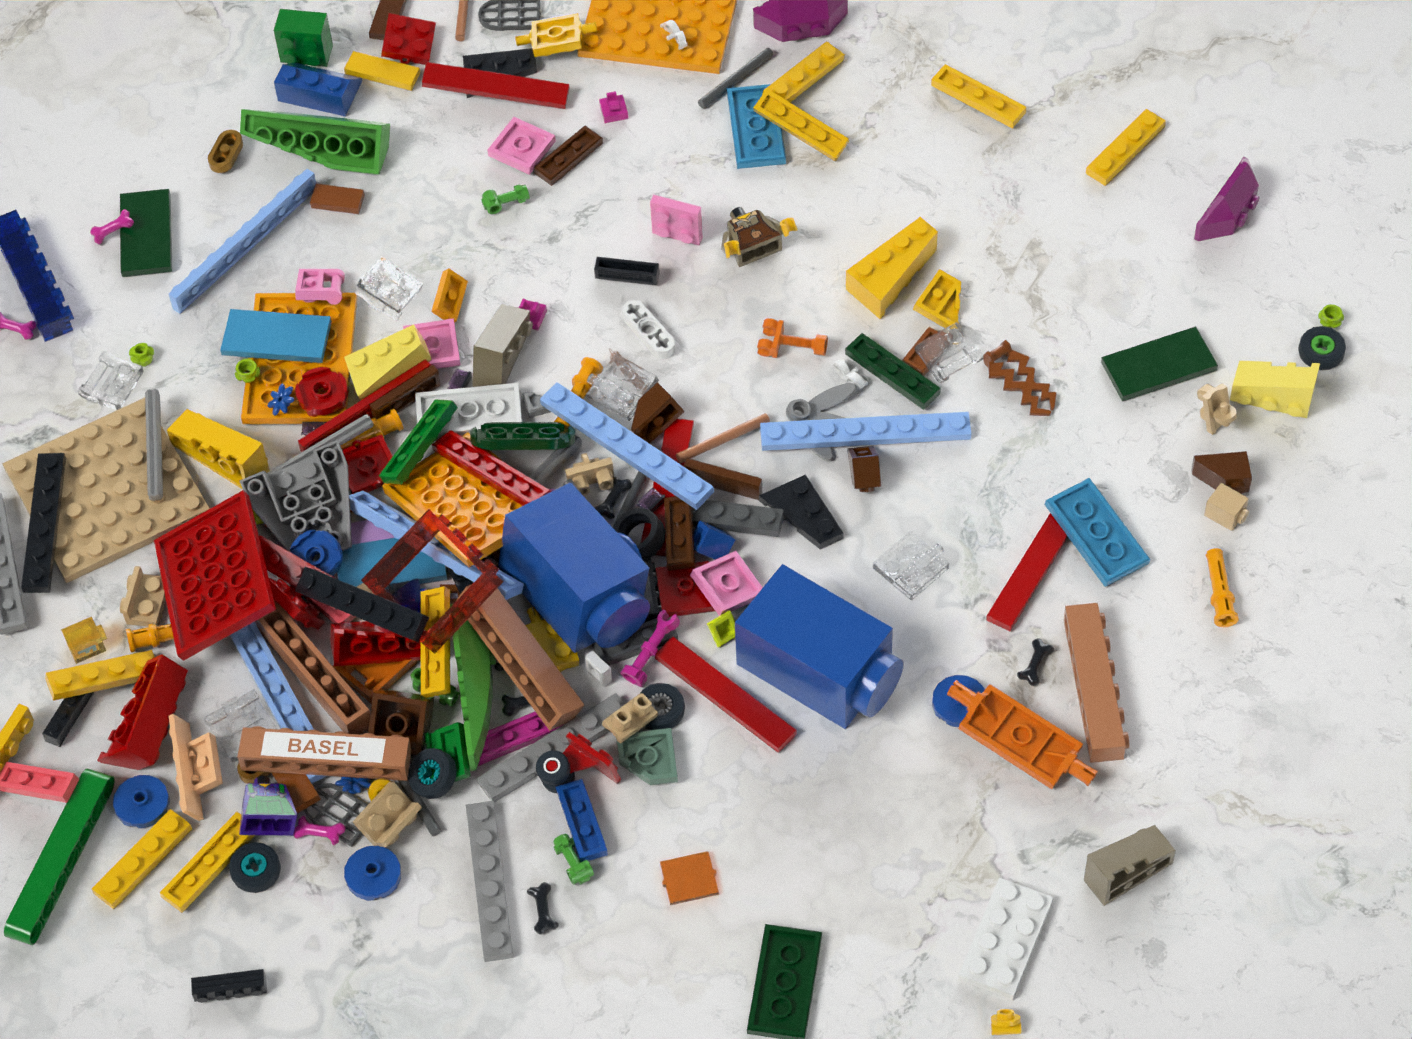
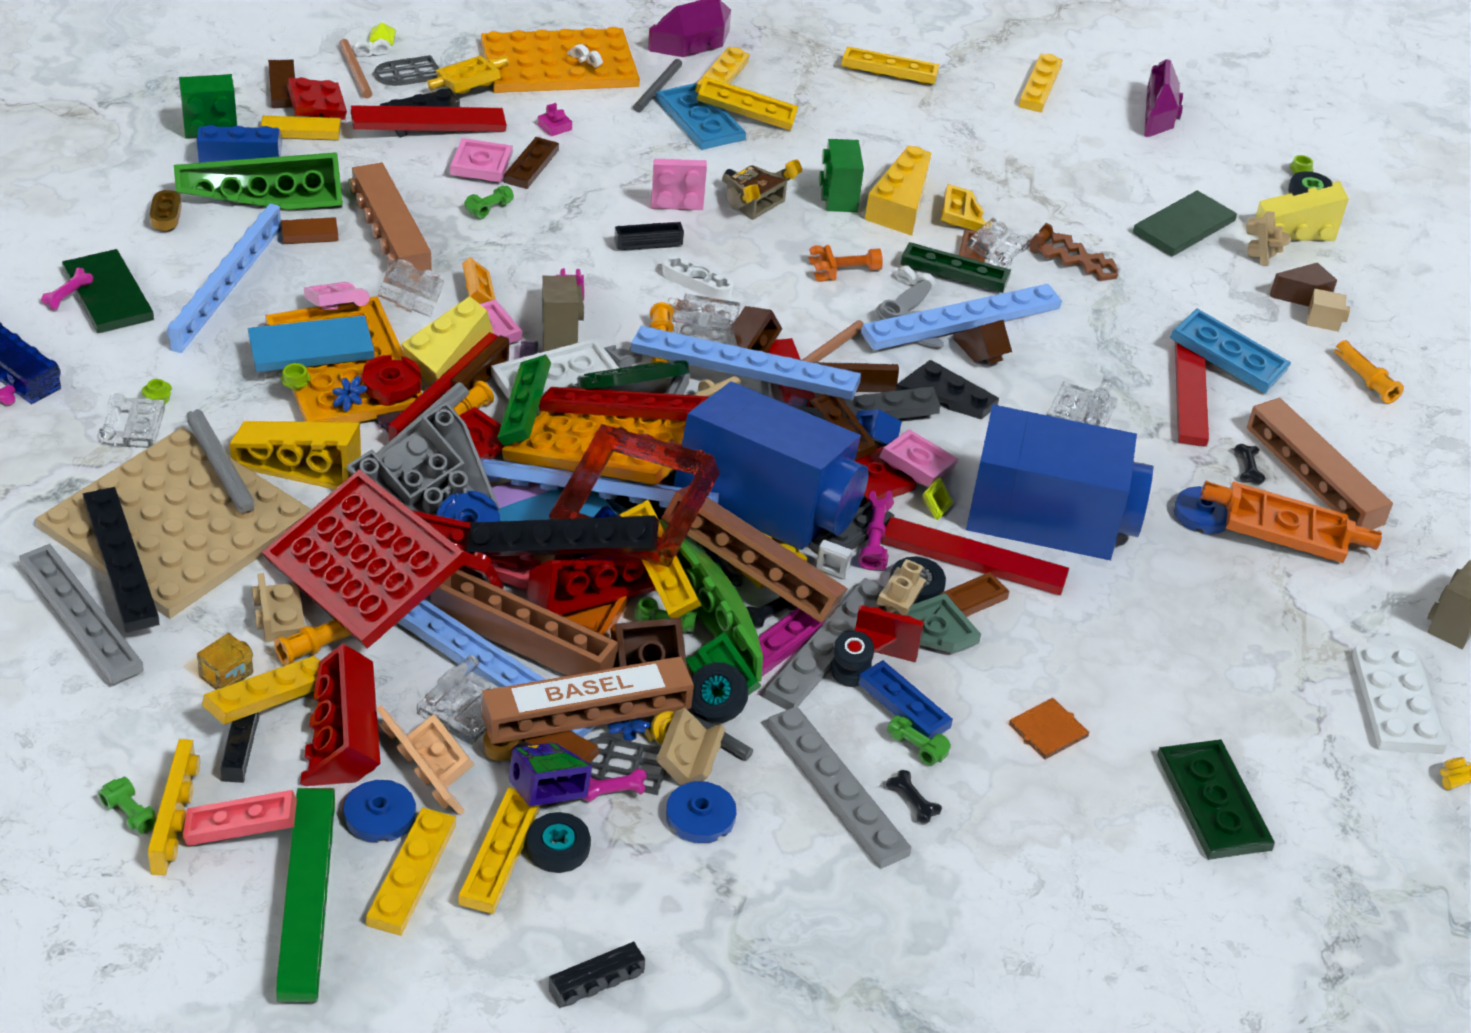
camera: 30 degrees left, 15 degrees down
none -> nougat brick [348,162,432,280]
none -> green brick [819,139,864,212]
none -> dark orange tile [940,572,1010,617]

